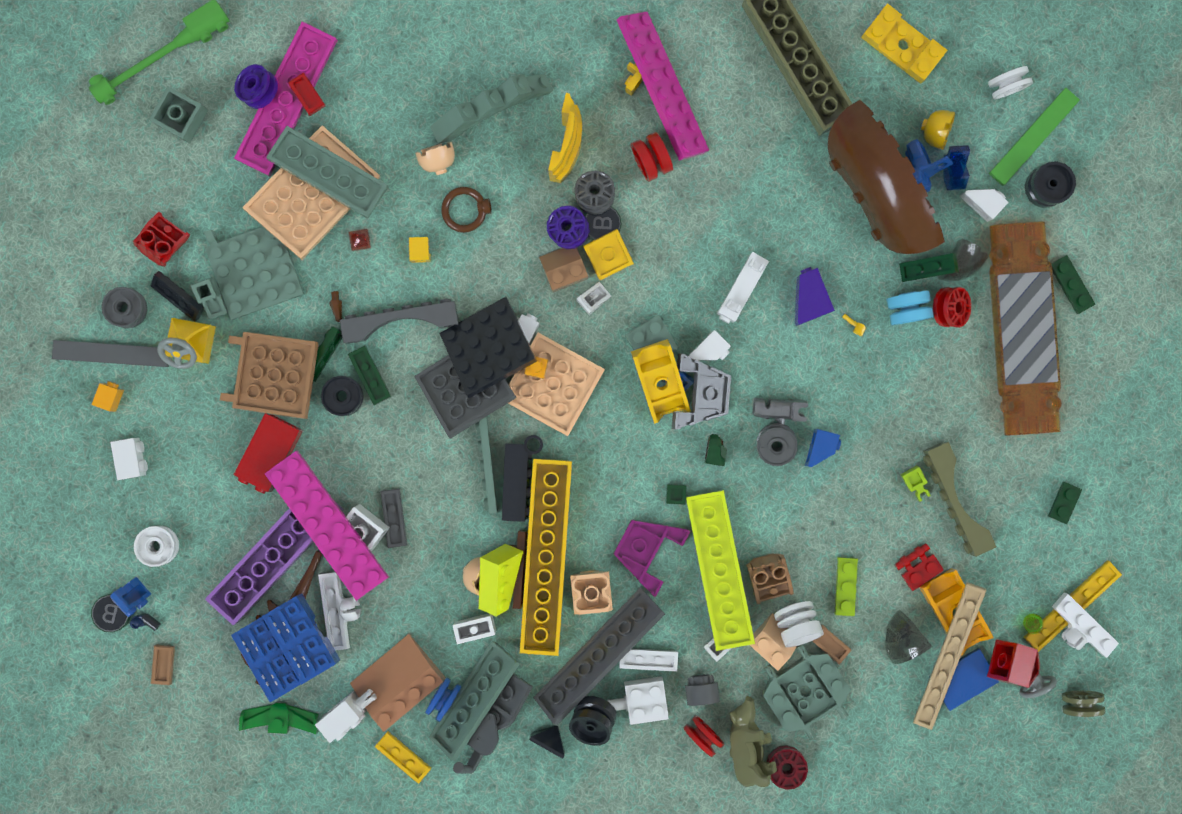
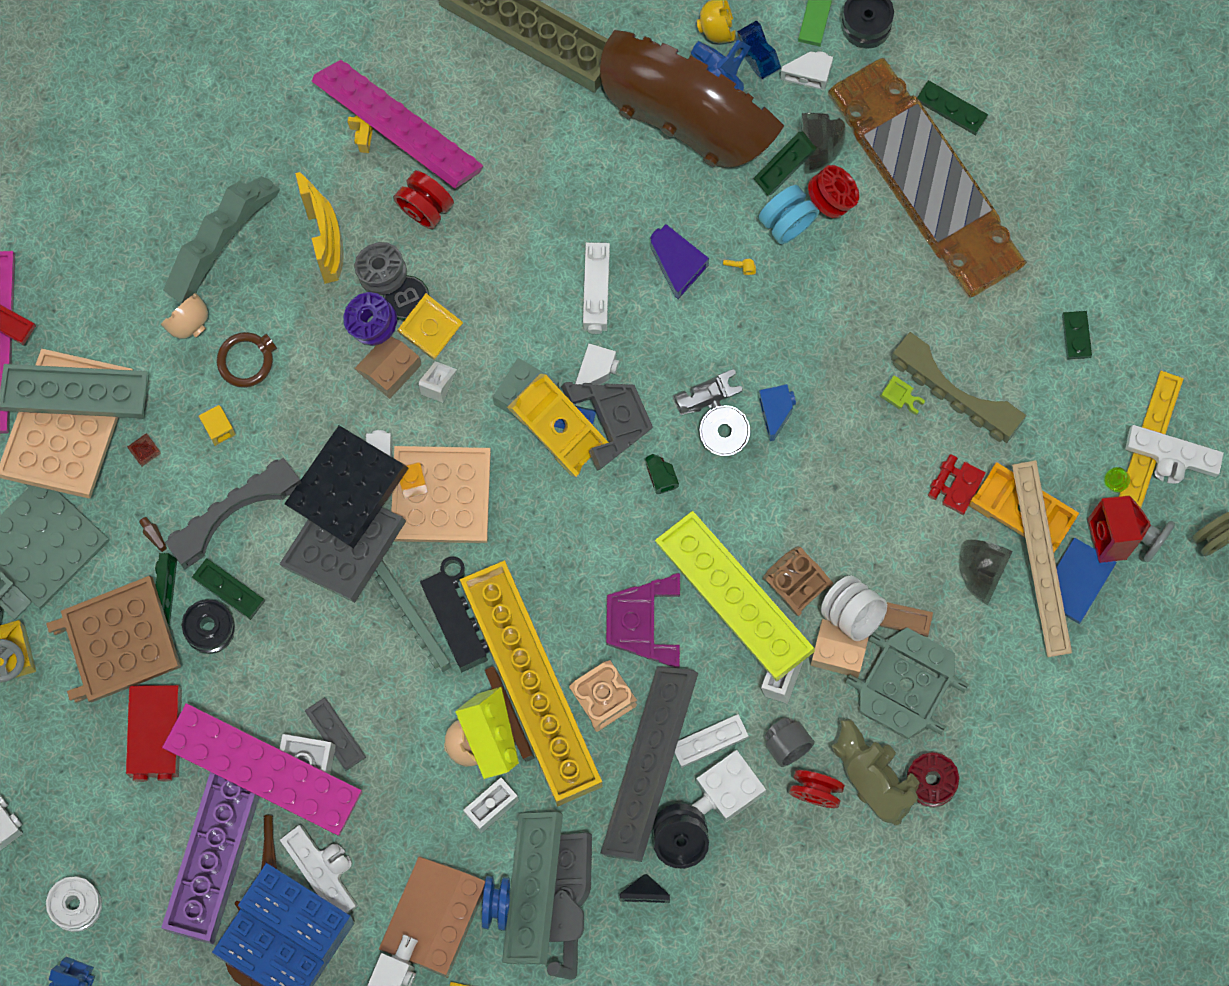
camera: 25 degrees left, 15 degrees down
dark green plate [666,484,687,505] -> none
lime plate [834,557,858,616] -> none

